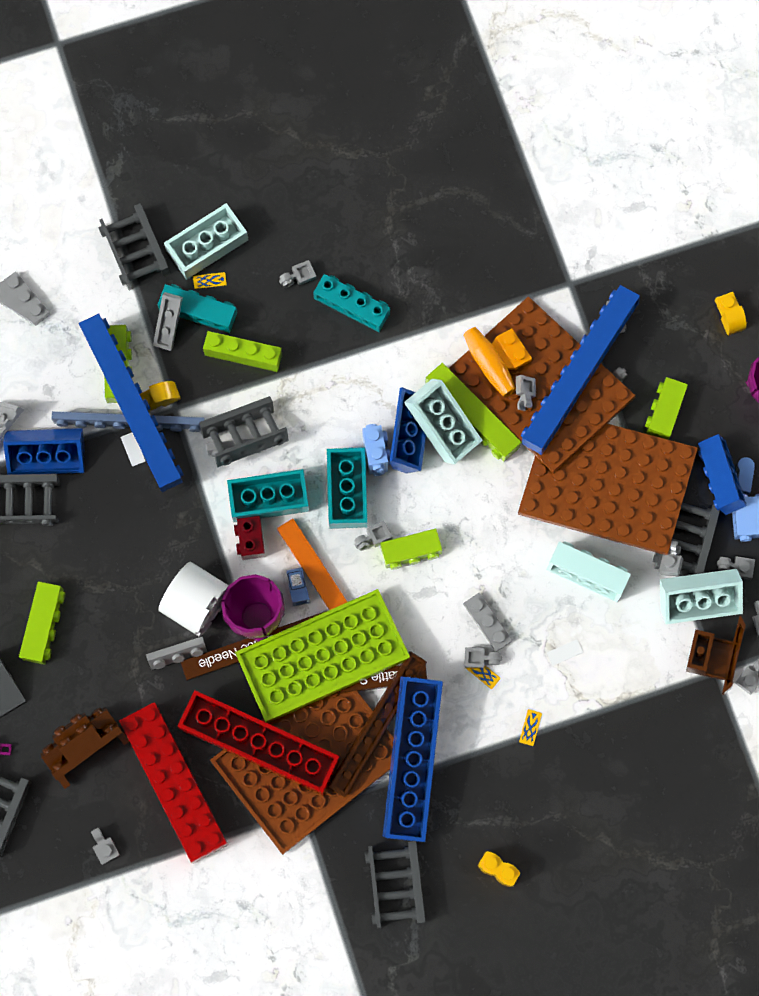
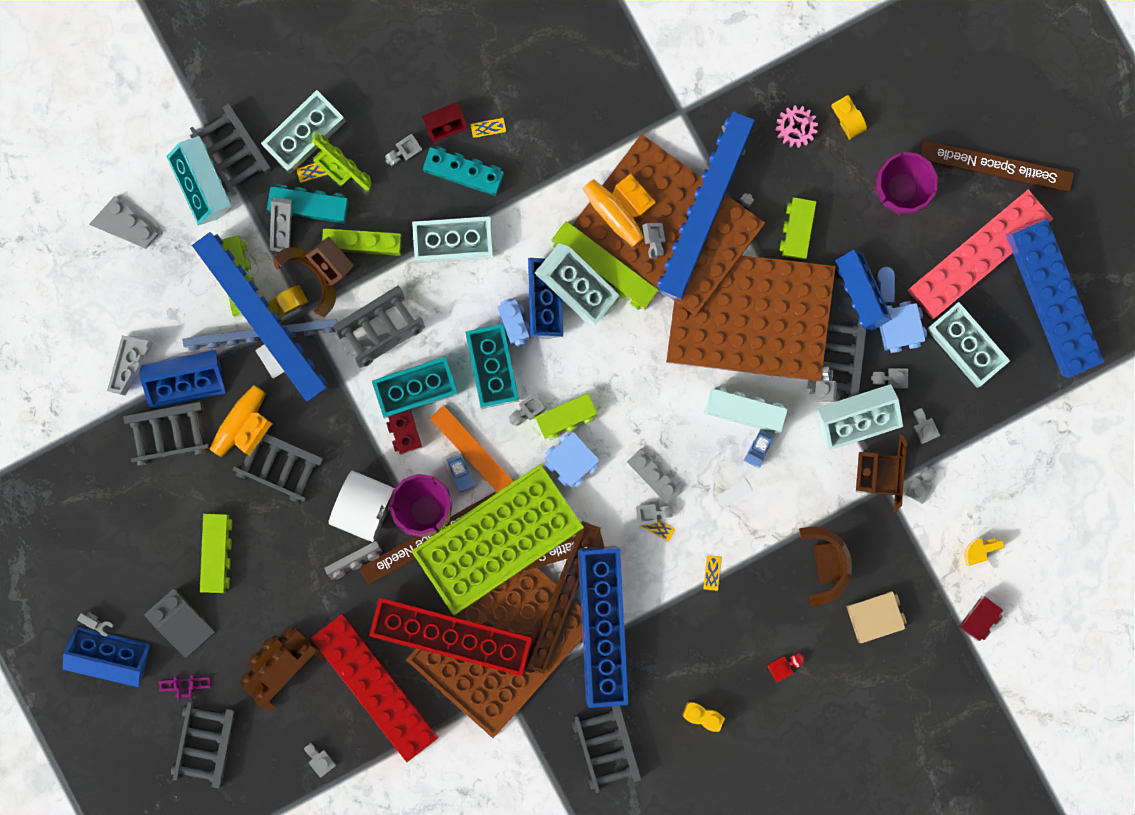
camera: 10 degrees left, 10 degrees up
none -> brick [166,136,231,226]
none -> light orange plate [209,385,272,457]
none -> dark grey fence [233,433,325,504]
none -> reddish brown piece [273,236,354,317]
none -> lime bracket [311,131,371,191]
none -> light aqua brick [412,217,493,263]
none -> dark red brick [422,102,468,143]
none -> yellow sticker [471,118,506,138]
none -> light blue brick [545,432,600,487]
none -> medium blue leg [743,429,774,468]
none -> red plate [767,652,805,683]
none -> bright pink gear [776,105,818,148]
none -> reddish brown piece [799,526,852,606]
none -> tan panel [846,591,907,643]

